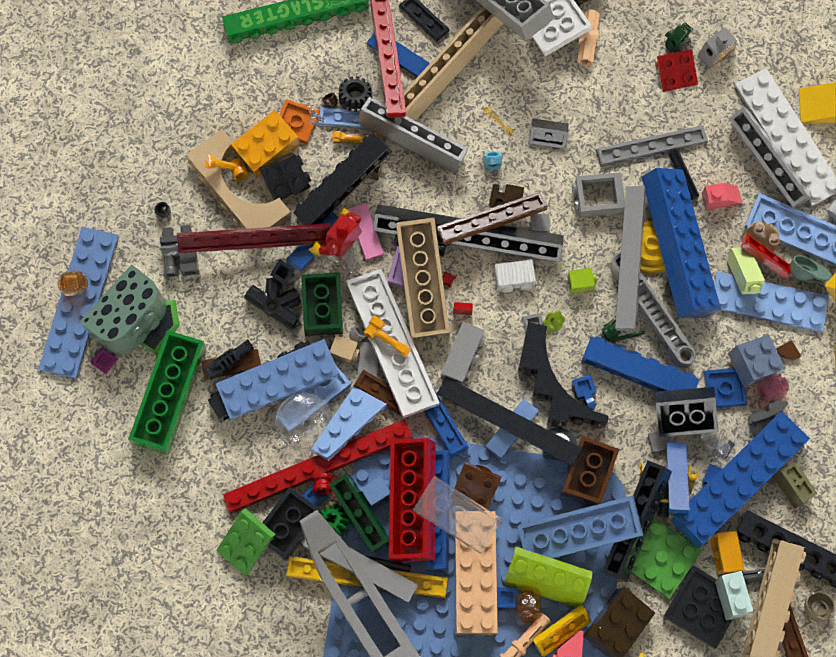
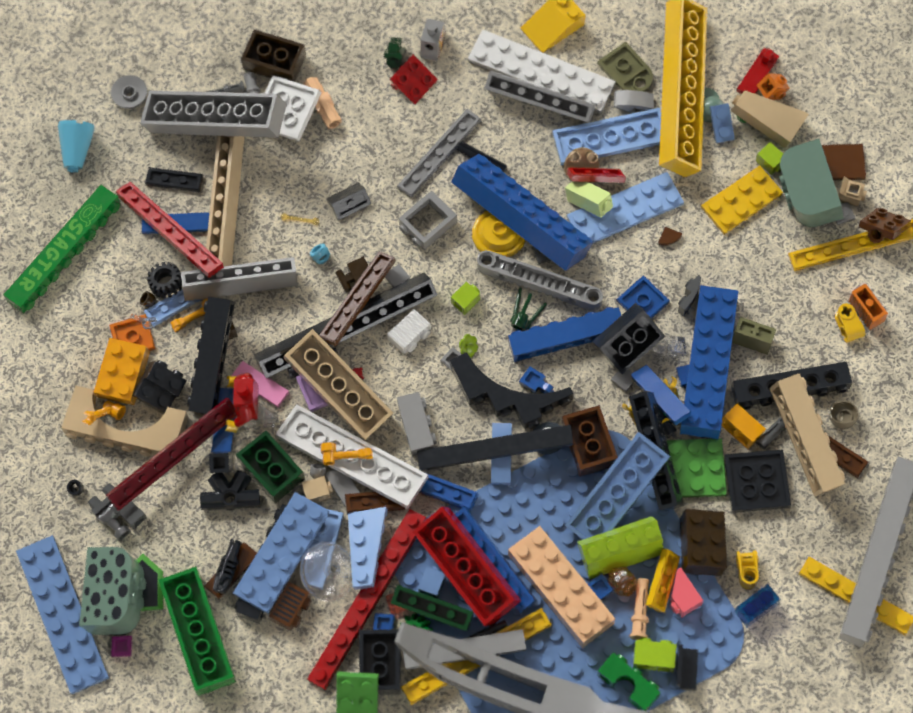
camera: 30 degrees left, 5 degrees down
clear orange head [58,270,88,296] -> none
red wheel [312,473,332,495] -> none
clear tile [413,476,502,554] -> none
reddish brown plate [450,462,502,511] -> none
red tile [453,302,473,315] -> none
light grey tile [615,186,646,331] -> none
coral slope [702,183,742,210] -> none
light aqua brick [715,571,753,621] -> none
sand blue brick [728,334,786,388] -> none
clear pink brick [756,373,789,404] -> none
sand green cap [790,255,832,281] -> none
none -> reddish brown brick [269,582,312,631]

